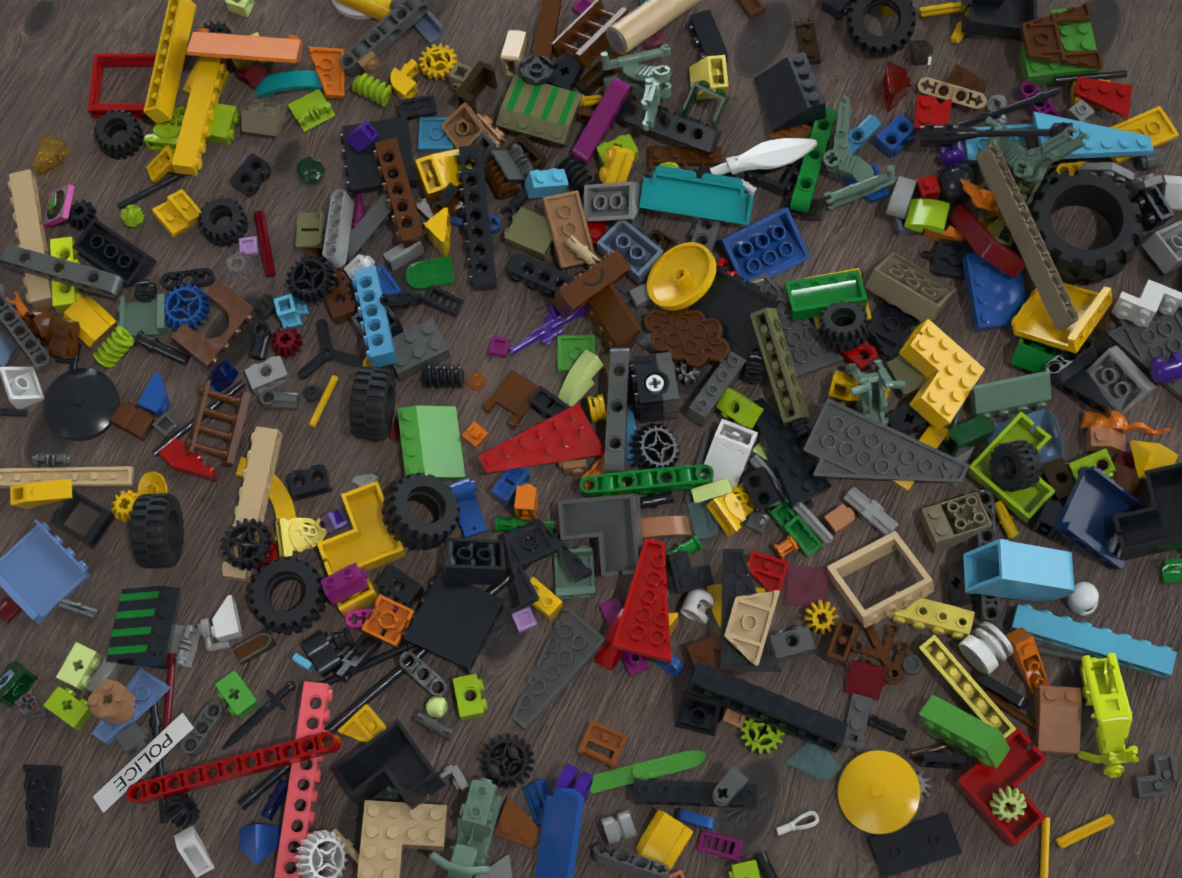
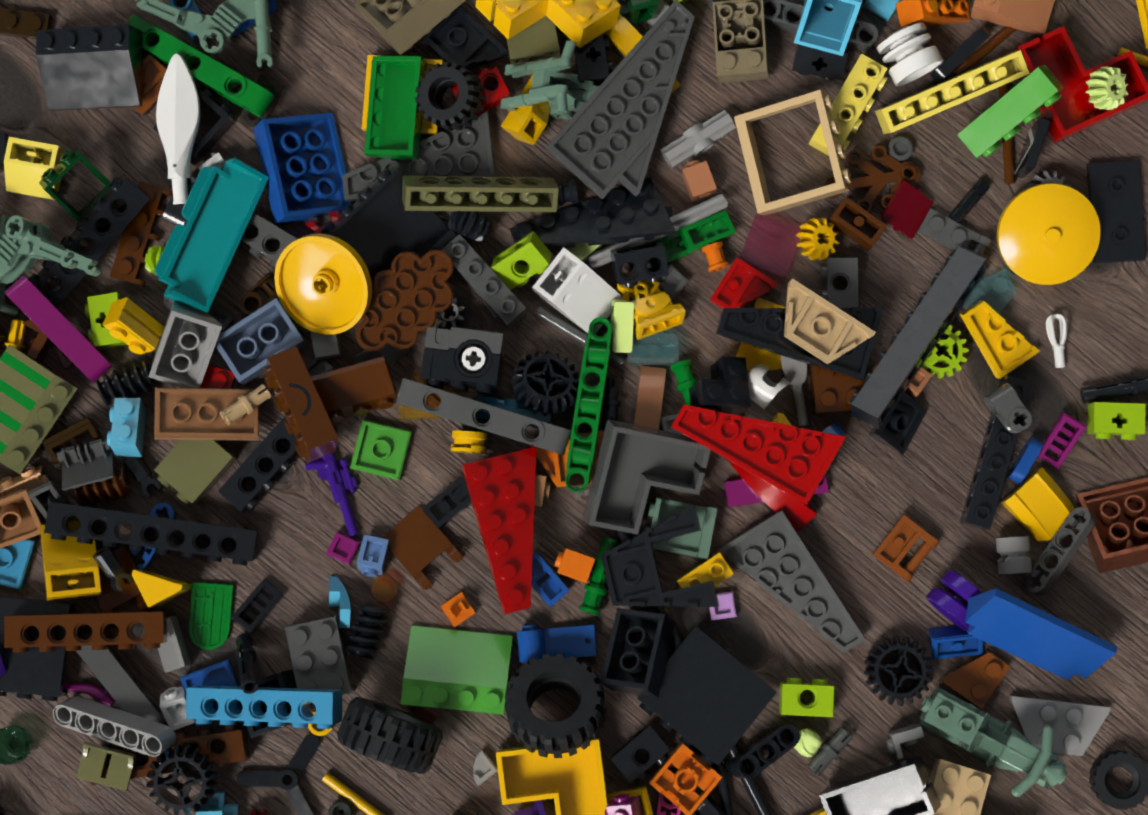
camera: 80 degrees left, 15 degrees up
yellowish green slope [558,350,604,407] -> none
bright green piece [590,750,706,794] -> none
none -> medium azure slope [329,576,351,628]
none -> medium blue bracket [357,535,389,577]
none -> light grey piece [781,355,809,426]
none -> yellow wing [960,301,1040,379]

